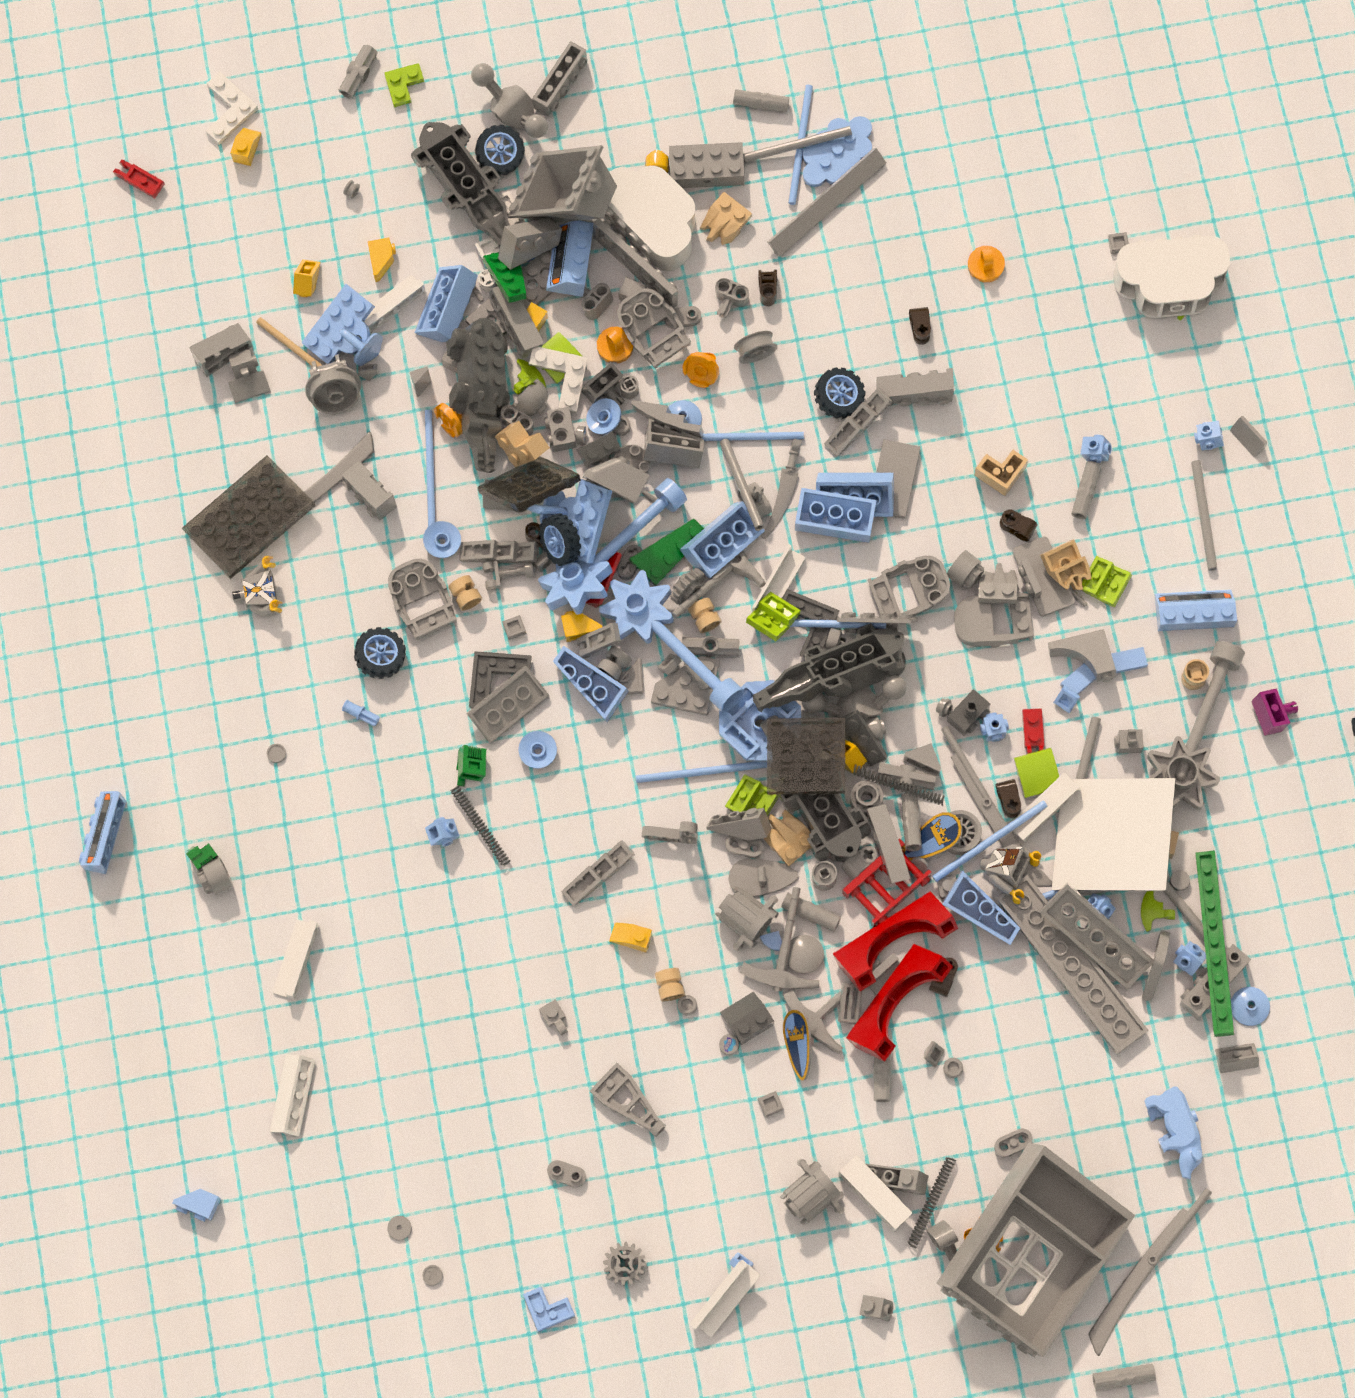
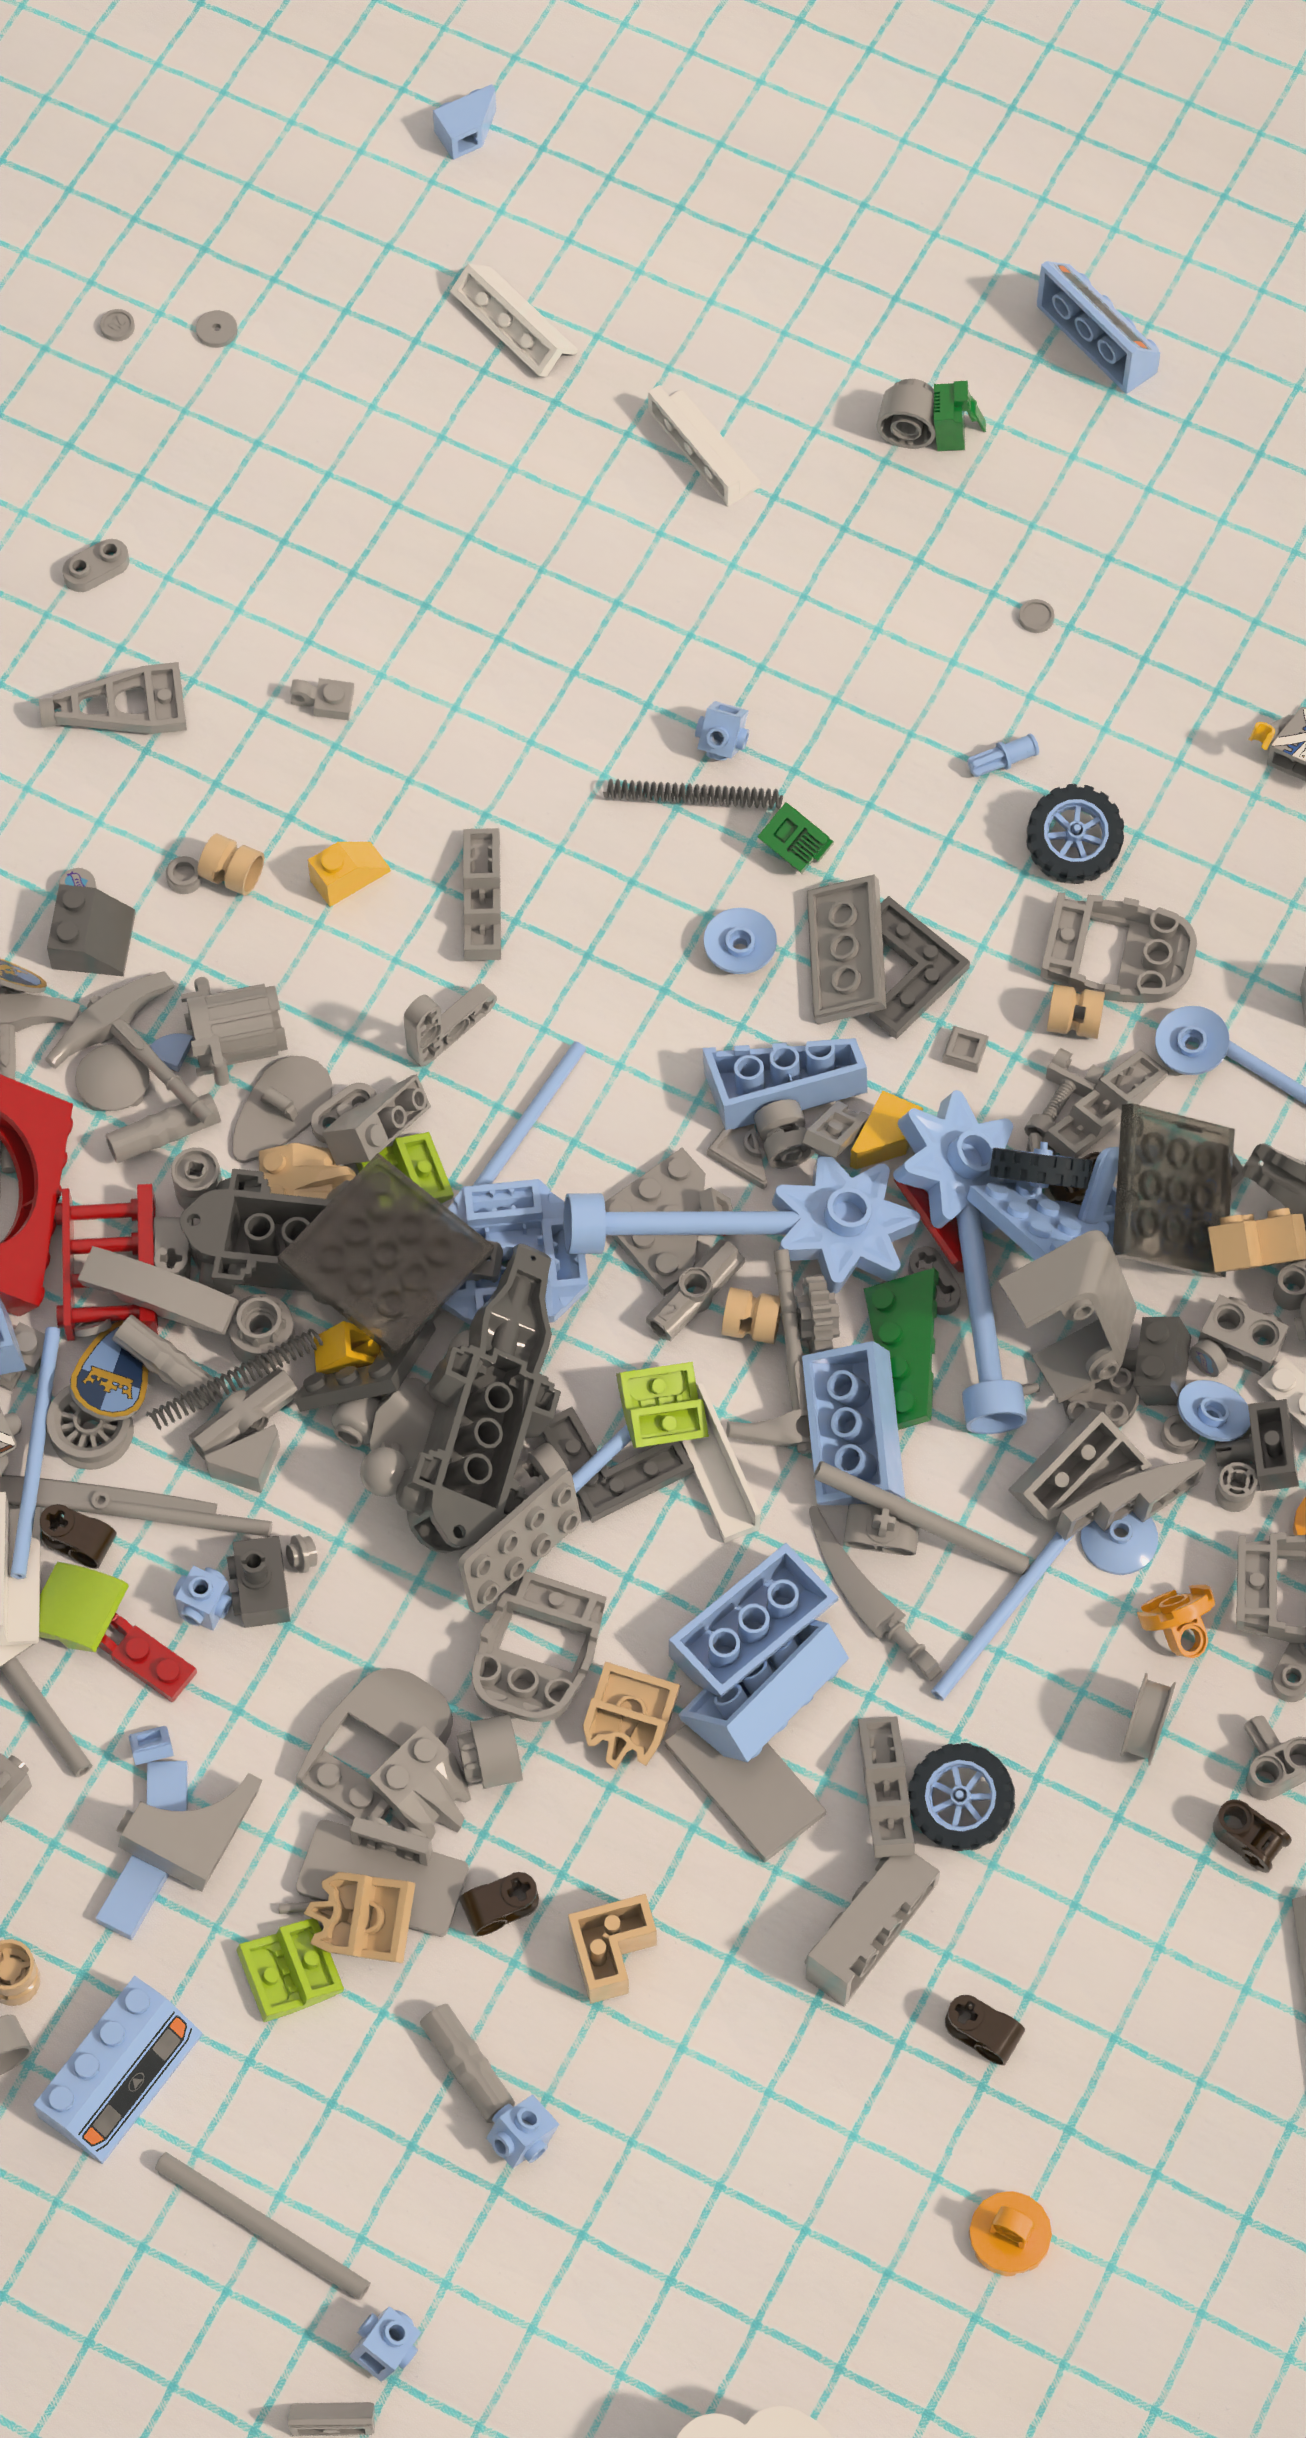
camera: 125 degrees right, 10 degrees down
none -> tan plate [583,1662,681,1770]

